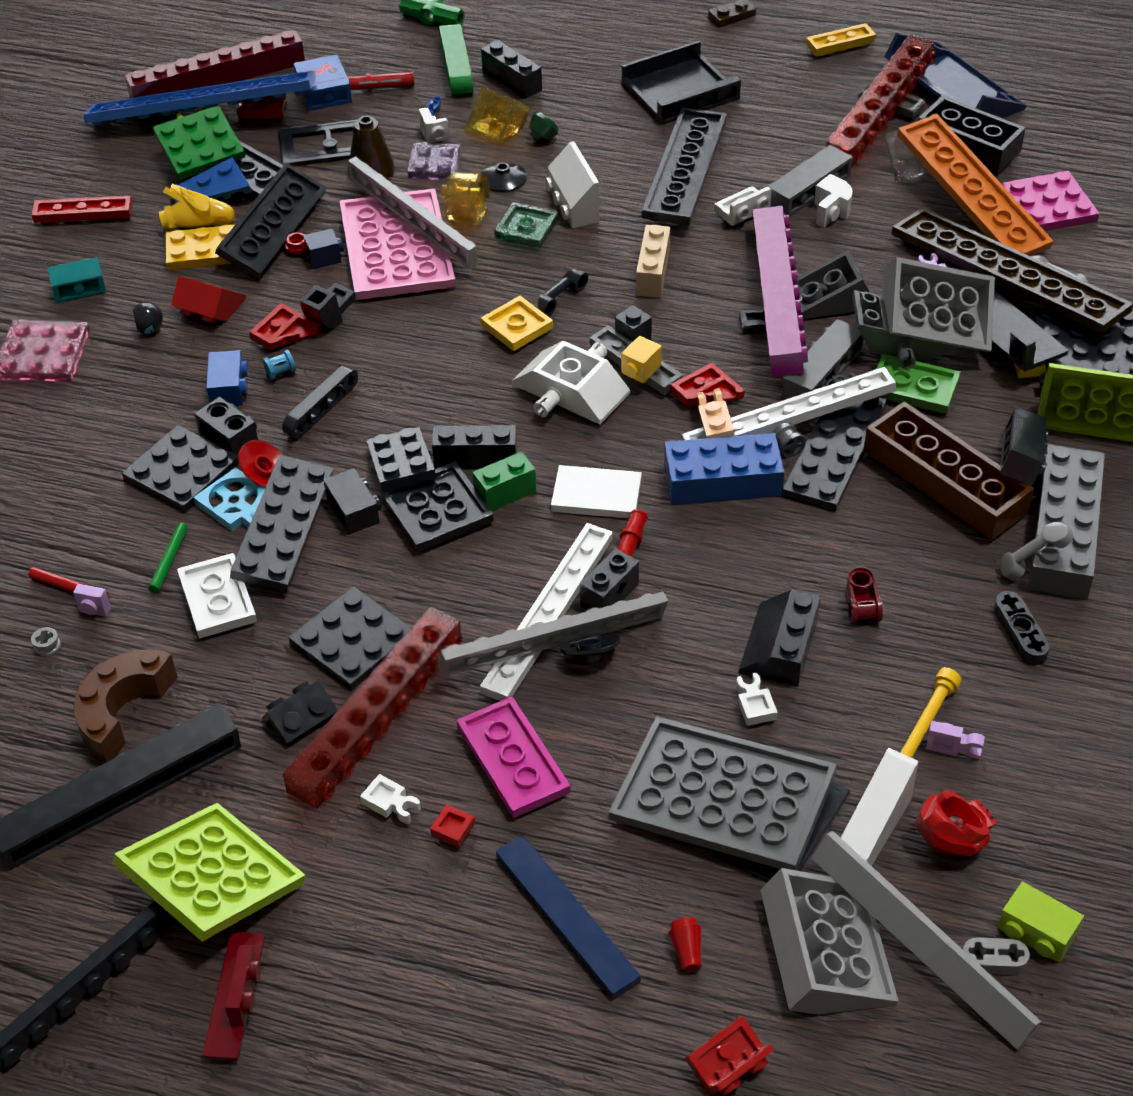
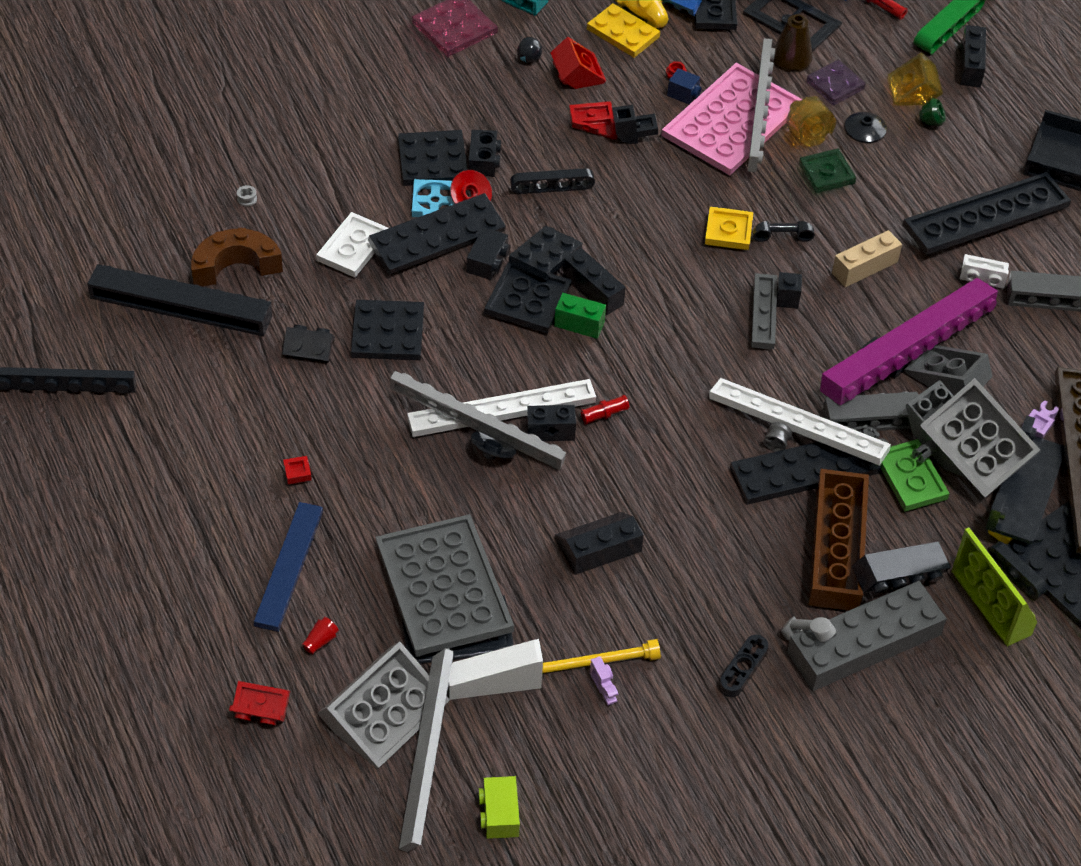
camera: 45 degrees right, 5 degrees up
red bar [28,567,109,597] -> none
lavender plate [73,584,111,617] -> none
lime plate [113,803,305,941] -> none
green bar [148,522,188,593] -> none
dark red bracket [203,932,265,1061] -> none
brick [207,350,248,406] -> none
black plate [215,162,327,279] -> none
dark azure bush [262,350,296,381] -> none
clear red brick [283,607,463,809] -> none
white plate [360,774,421,824] -> none
white bracket [419,107,449,144] -> none
blue piece [427,95,441,116] -> none
dark pink plate [456,696,571,818] -> none
white slope [512,341,630,425] -> none
white slope [545,141,599,228] -> none
white tile [551,465,642,519] -> none
yellow brick [621,336,662,383] -> none
blue brick [664,433,784,505] -> none
red wing [670,363,745,407] -> none
light nougat hinge [697,388,735,438] -> none
white plate [736,673,777,726] -> none
white brick [814,174,852,228] -> none
dark red piece [845,567,883,624] -> none
red helmet [916,790,997,857] -> none
light grey beam [963,937,1030,975] -> none

